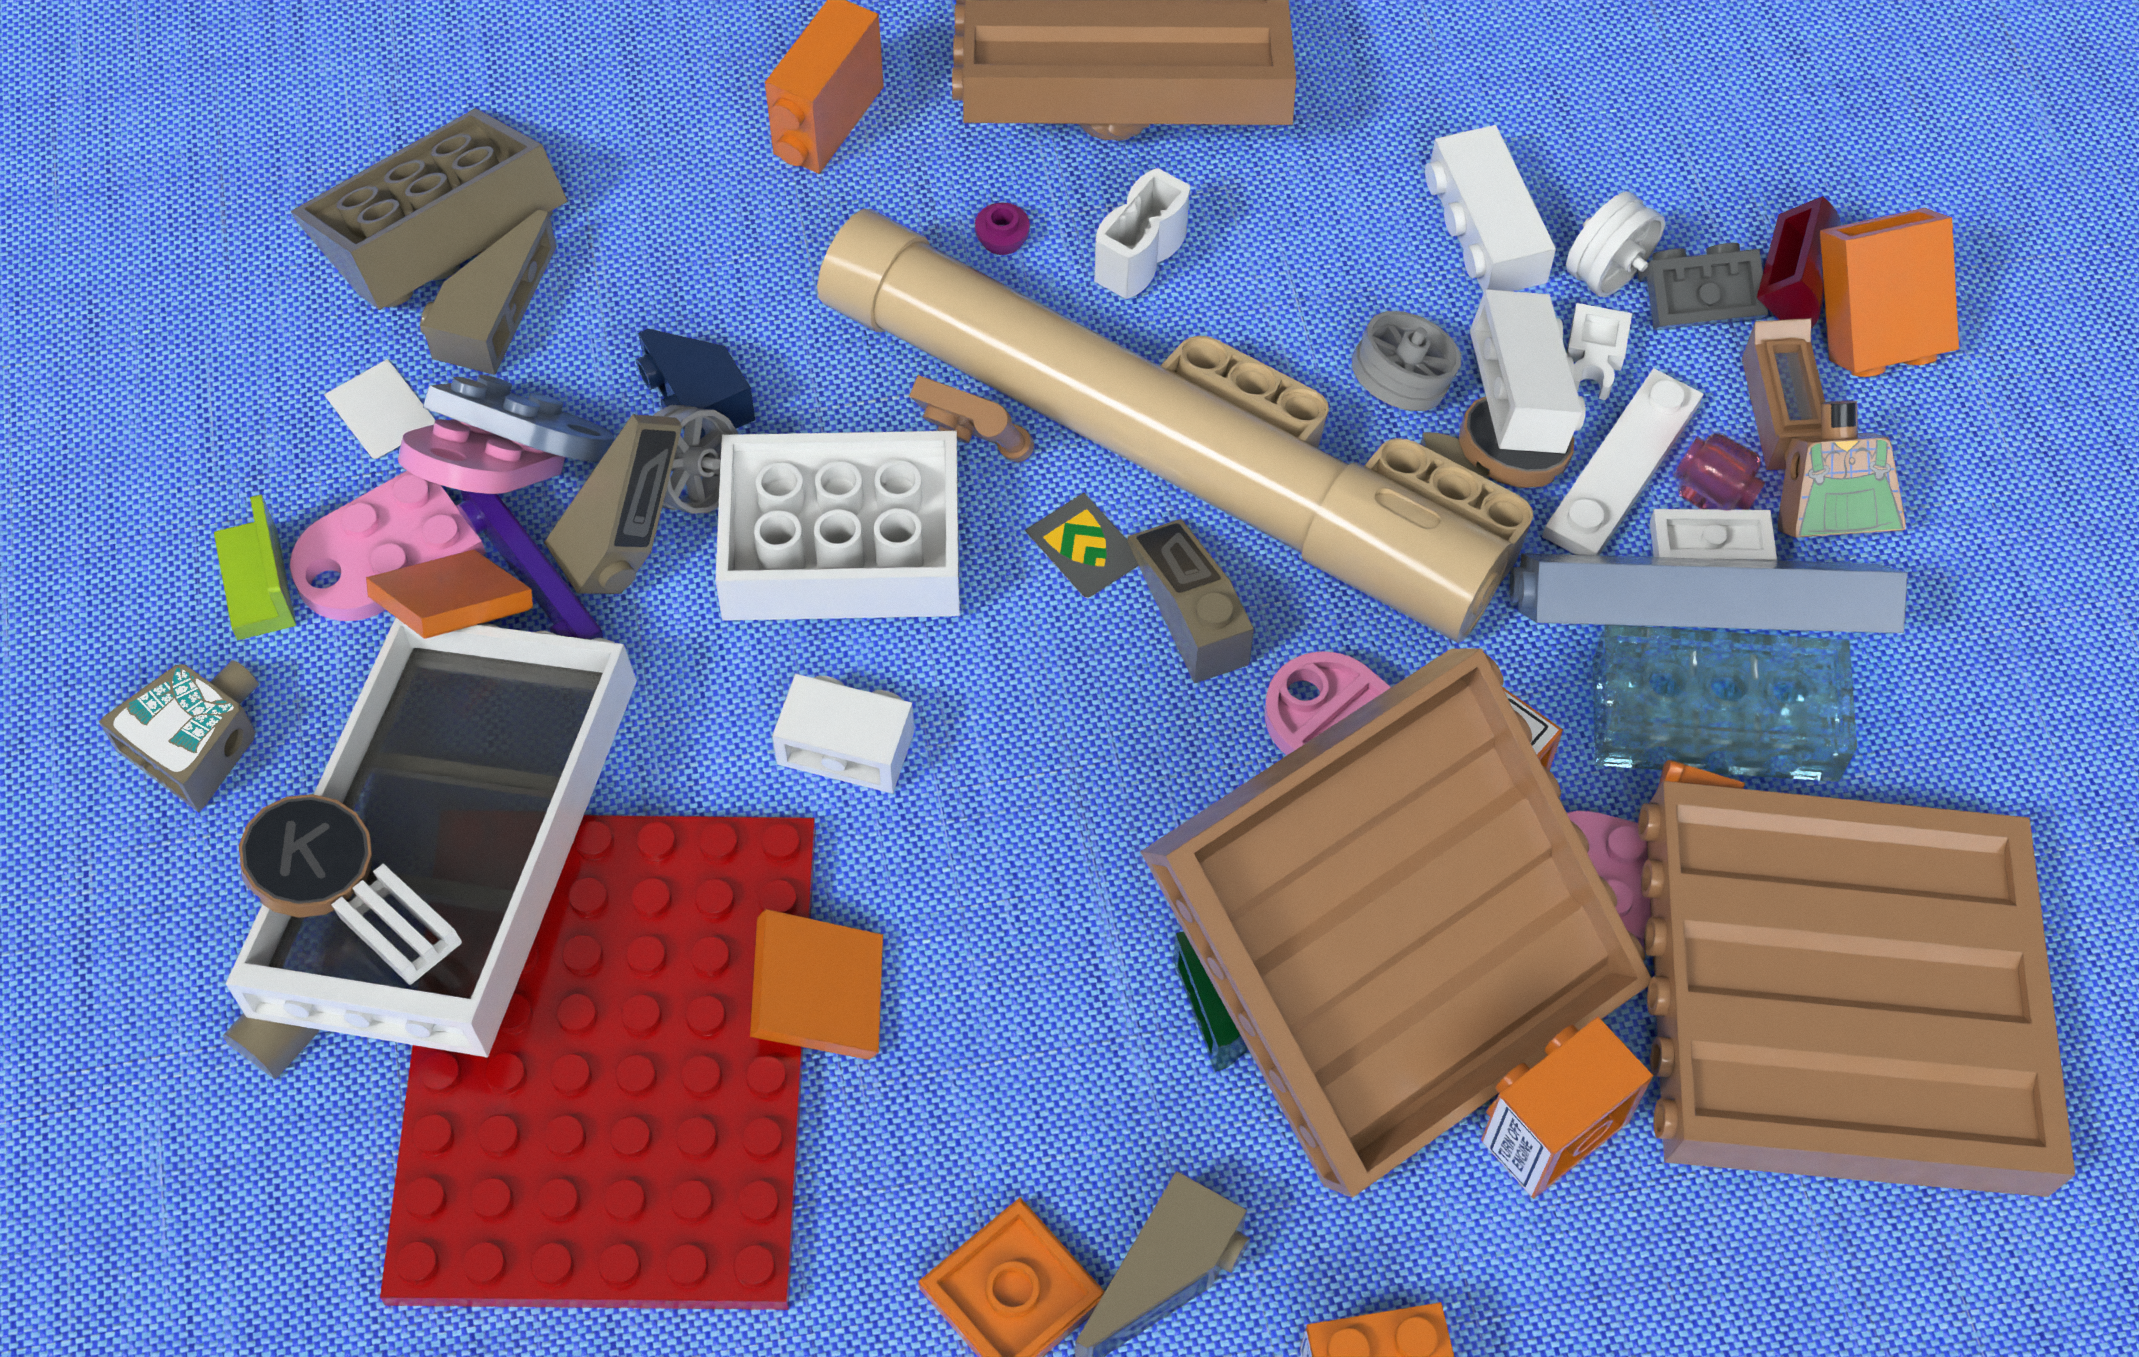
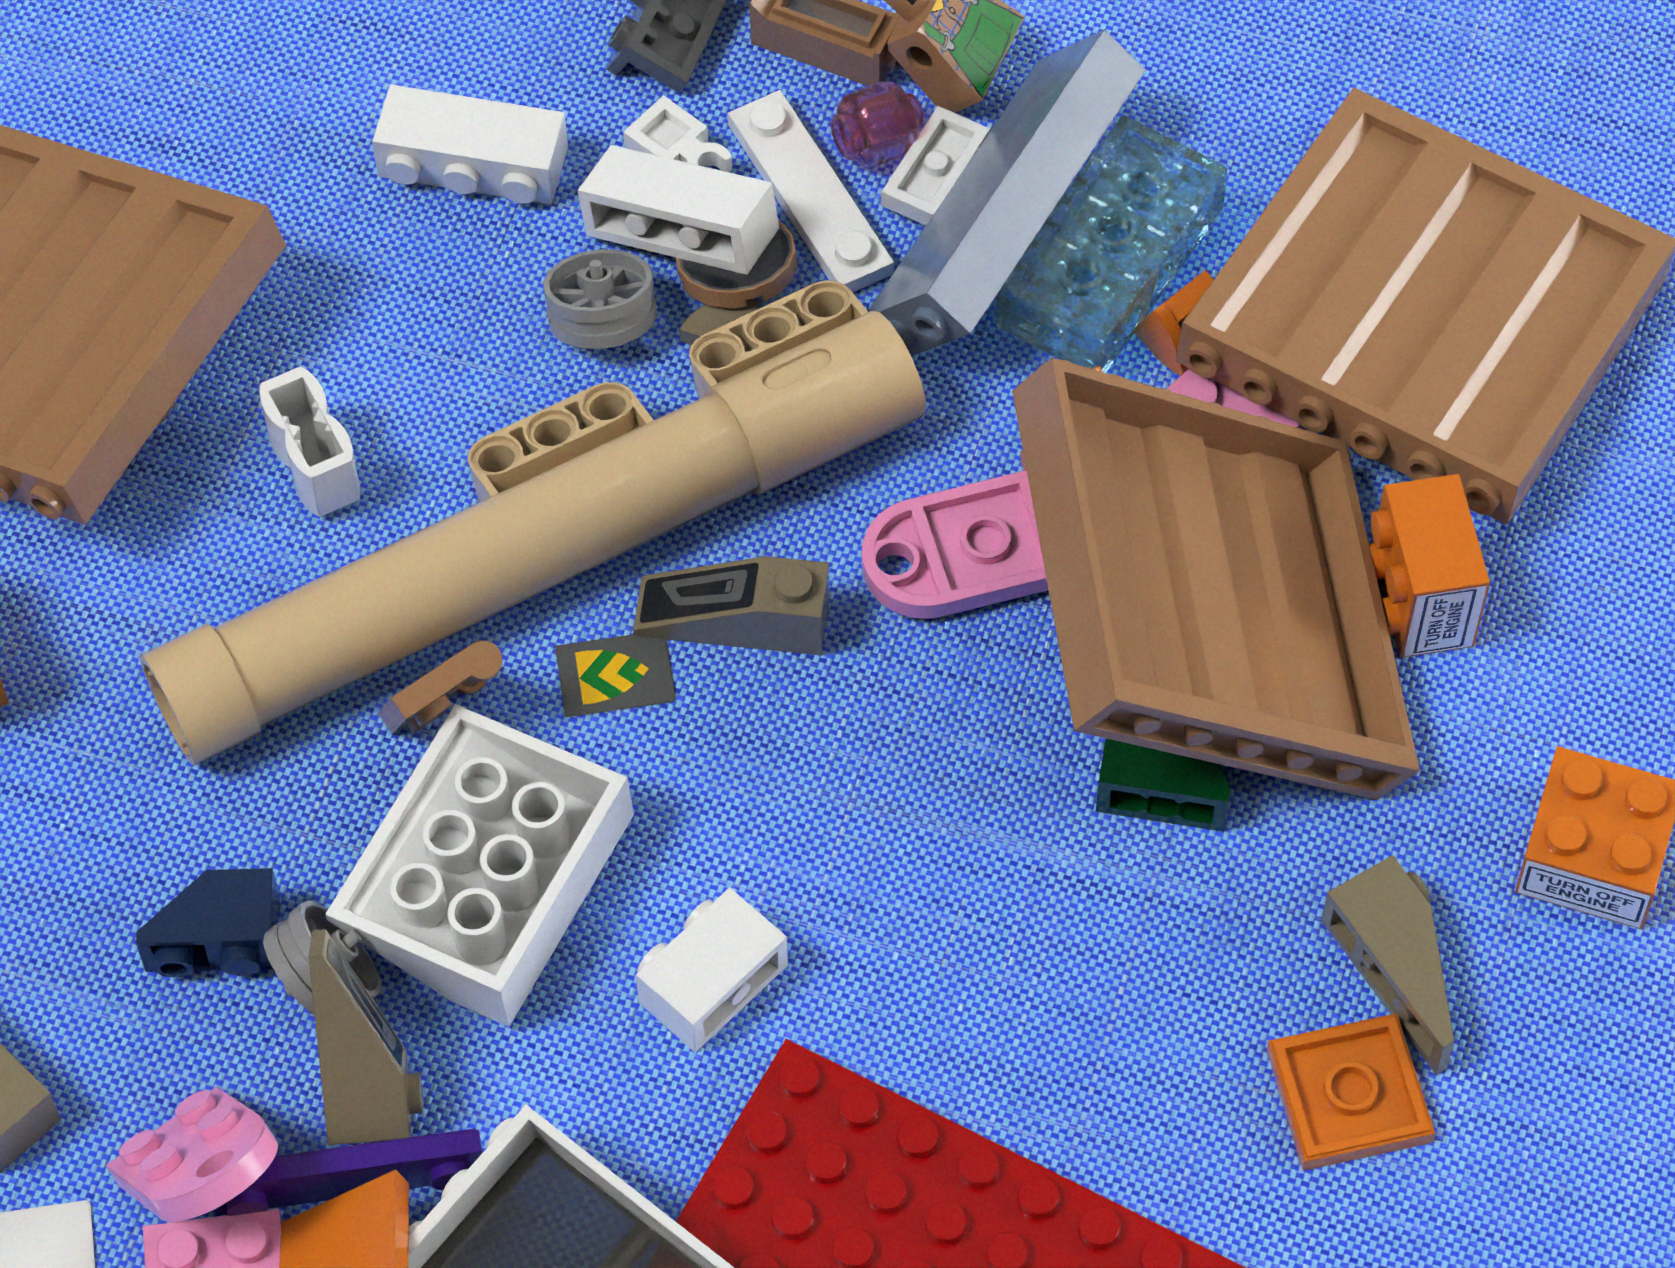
camera: 60 degrees left, 0 degrees up
sand blue plate [423,375,614,462] -> none
orange tile [750,909,883,1060] -> none
magenta plate [975,202,1030,255] -> none
white wheel [1566,191,1665,297] -> none

